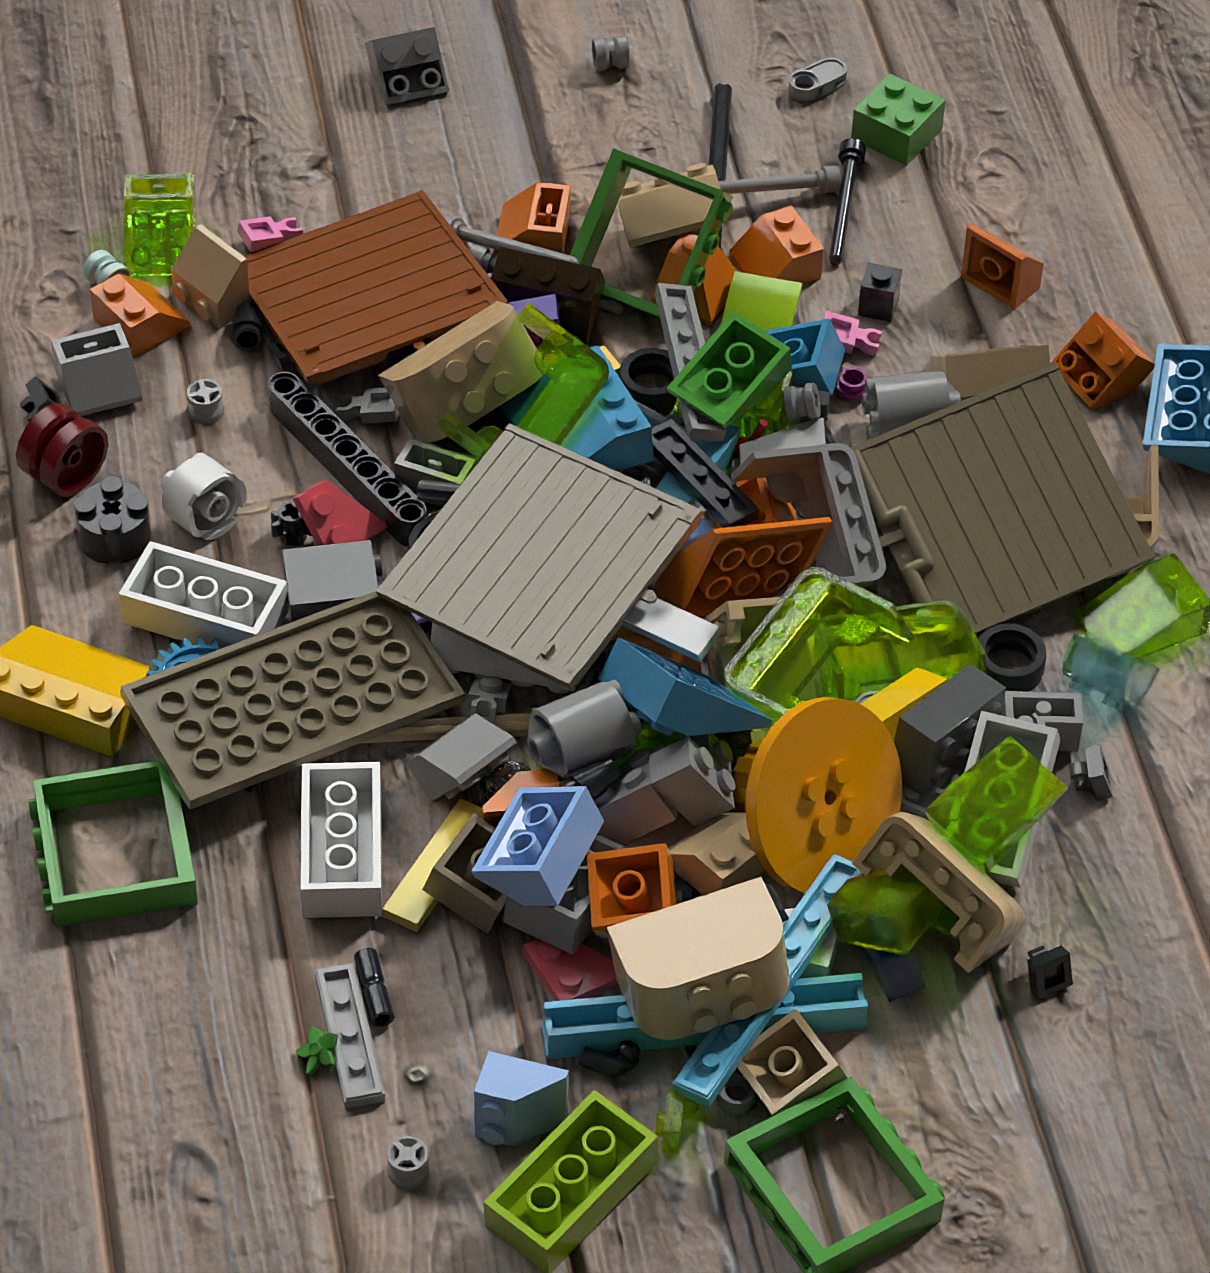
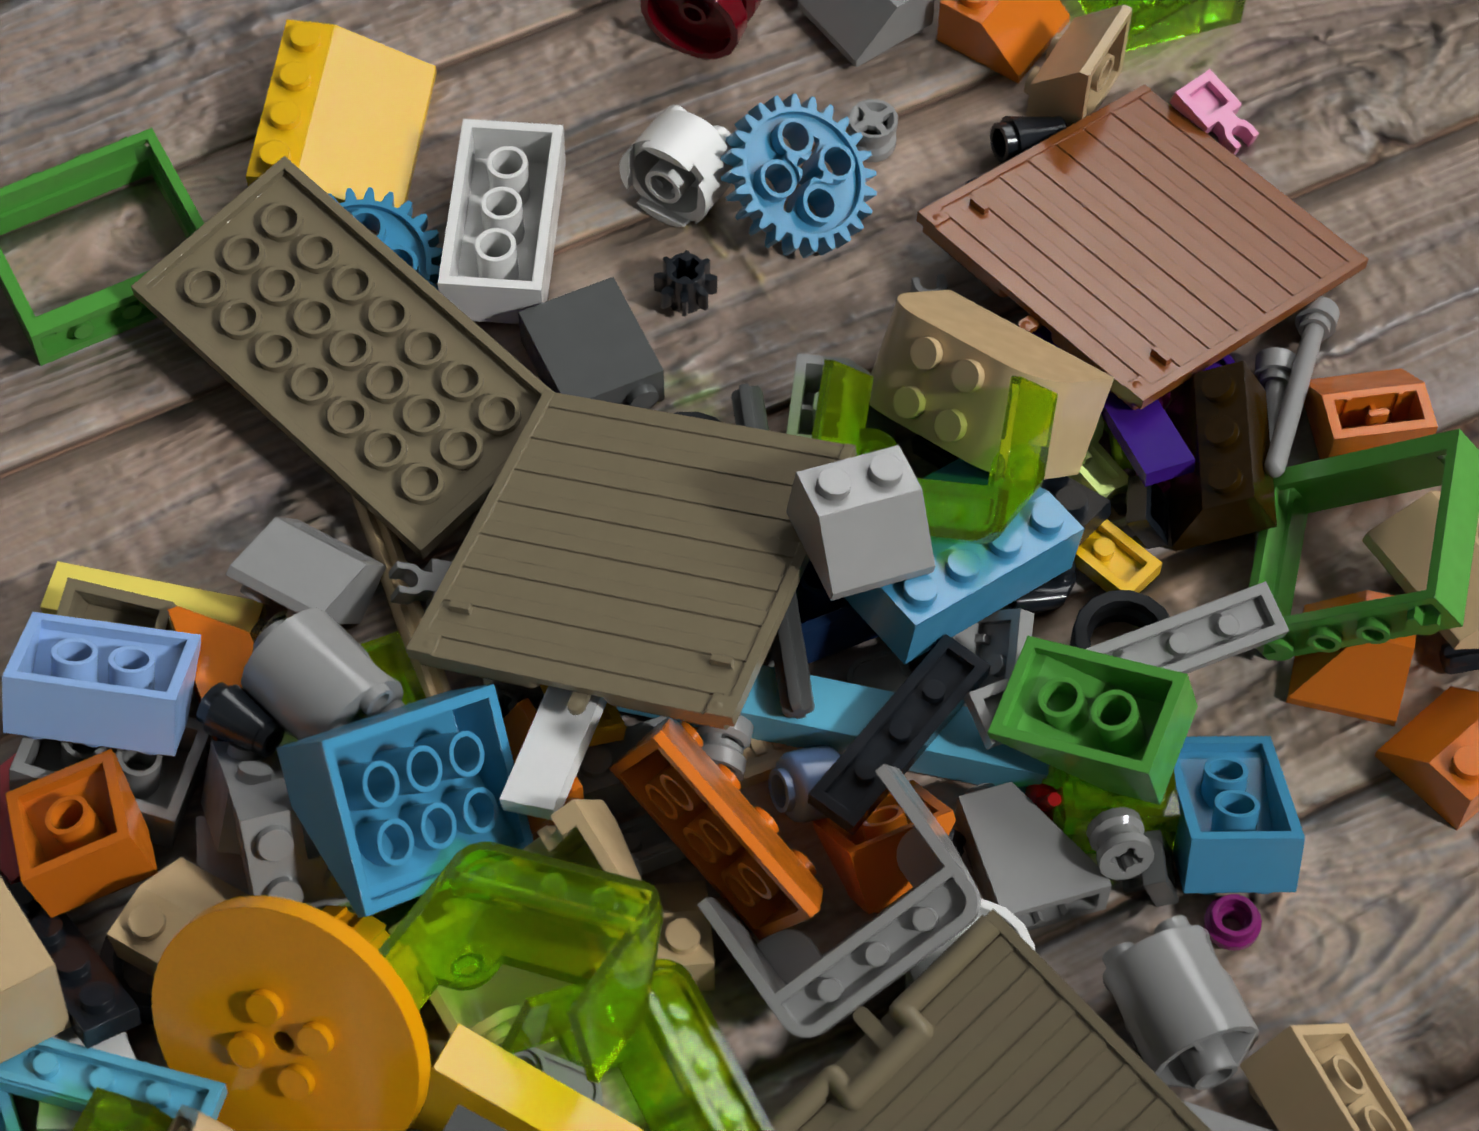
camera: 75 degrees right, 10 degrees up
black brick [74,476,151,564] -> none
black beam [268,372,427,547] -> none
coral wing [293,480,388,546] -> none
white brick [301,762,382,918] -> none
lime slope [721,271,802,331] -> none
bright pink plate [823,311,882,356] -> none
black brick [858,262,902,322] -> none
none -> dark azure gear [721,94,877,258]
none -> light grey slope [786,445,935,601]

